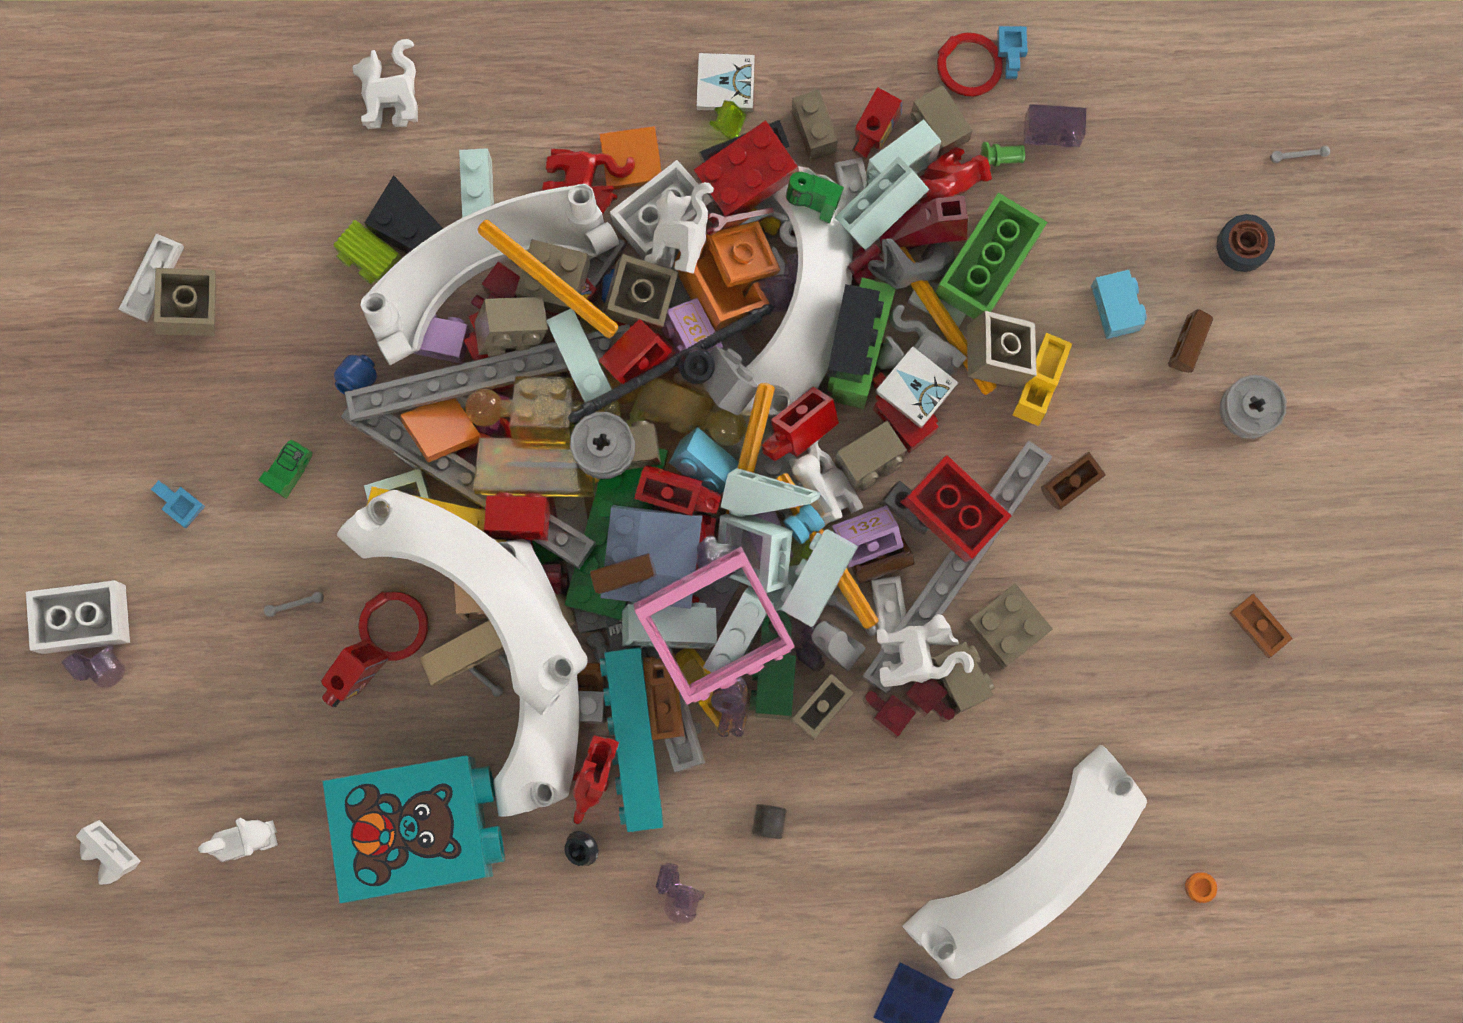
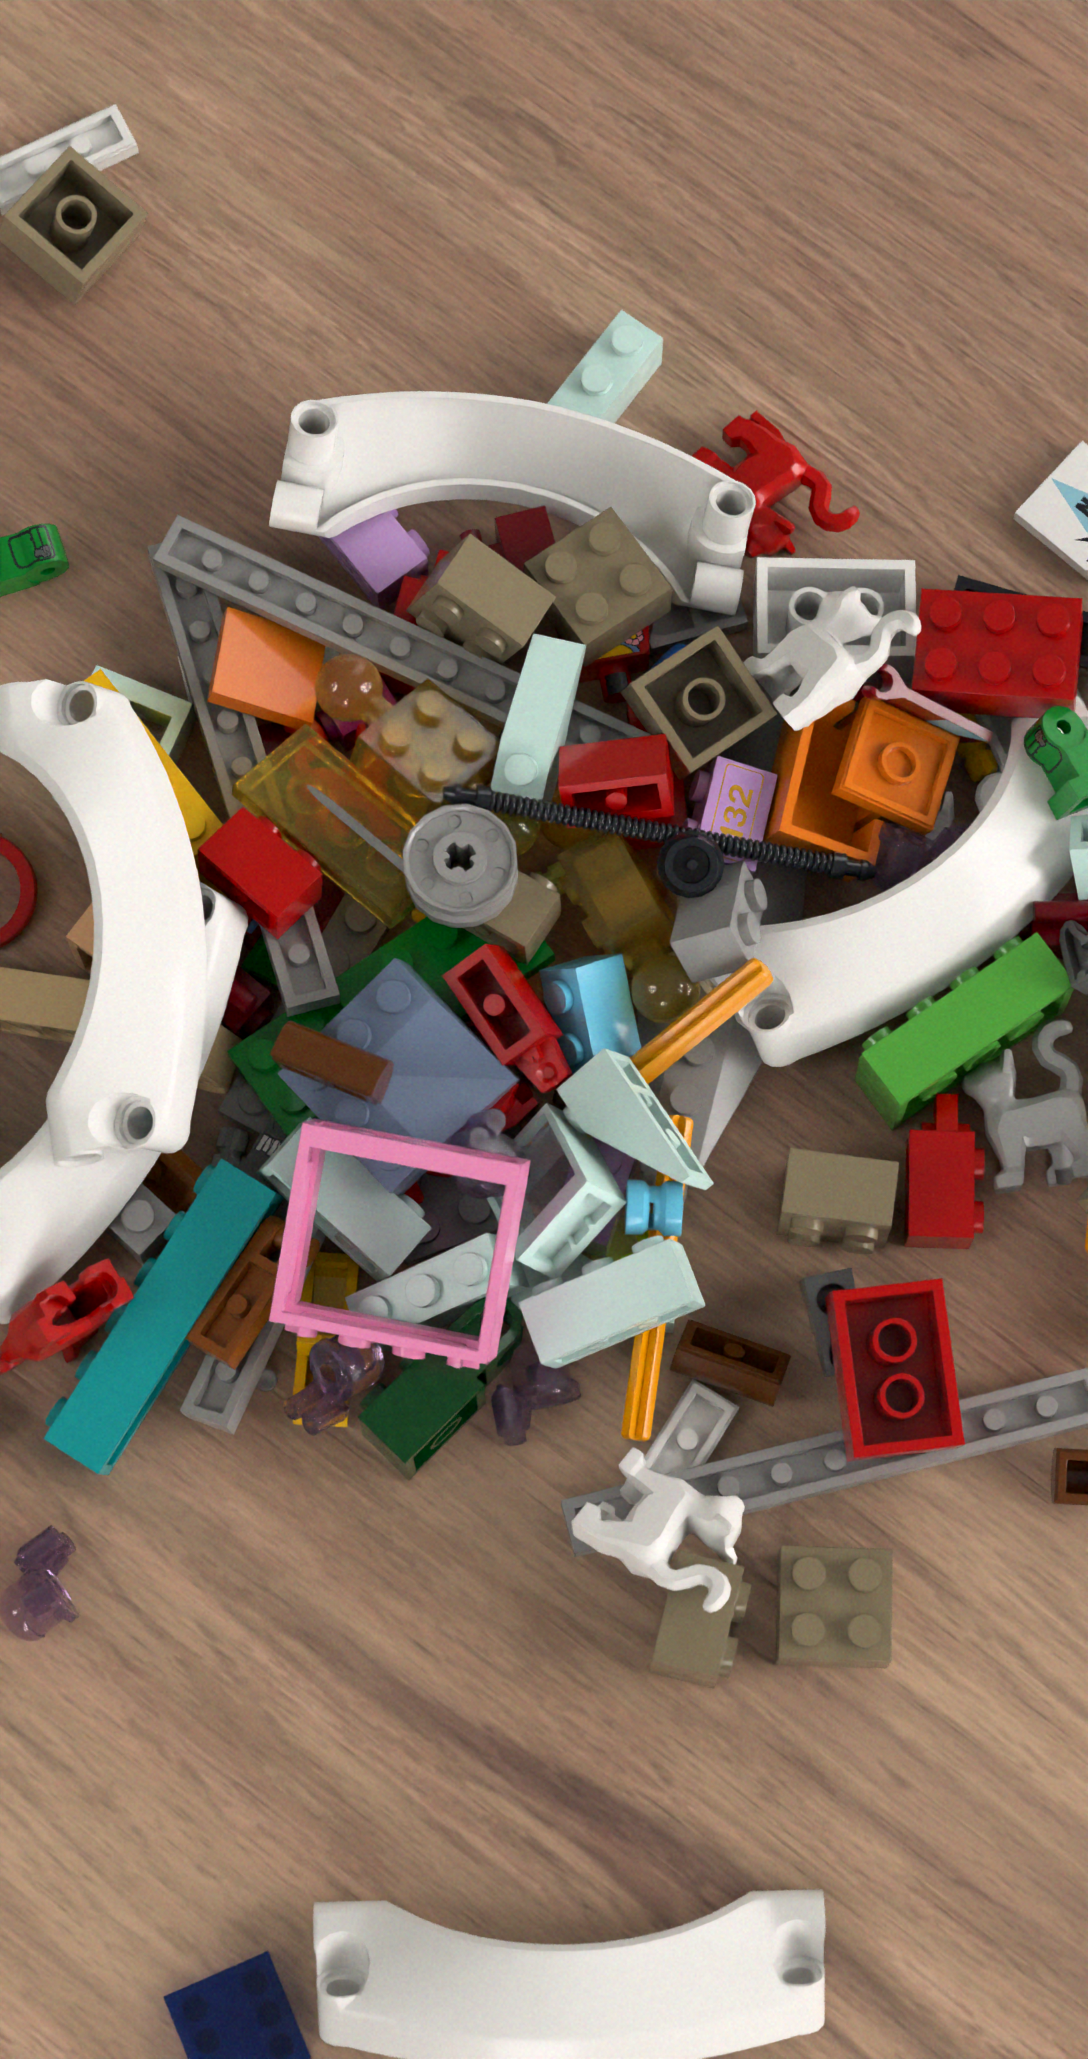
camera: 40 degrees right, 5 degrees down
lime brick [333,220,402,284] -> none
blue head [334,355,377,395] -> none
white animal [353,39,418,129] -> none
black wedge [364,175,443,254] -> none
light grey hinge [469,667,503,697] -> none
light orange axle [477,219,618,338] -> none
orange tile [599,126,662,189] -> none
clear neon green tile [709,100,747,139] -> none
clear smoke piece [751,804,787,839] -> none
red hinge [761,386,839,461] -> none
white animal [789,438,863,525] -> none
dark tan brick [791,674,854,740] -> none
light grey leg [812,621,866,672] -> none
black brick [827,284,884,383] -> none
light grey hinge [827,594,877,636] -> none
lavender brick [832,505,904,568] -> none
dark red brick [863,691,916,739] -> none
white tile [876,346,958,428] -> none
dark red brick [903,678,955,722] -> none

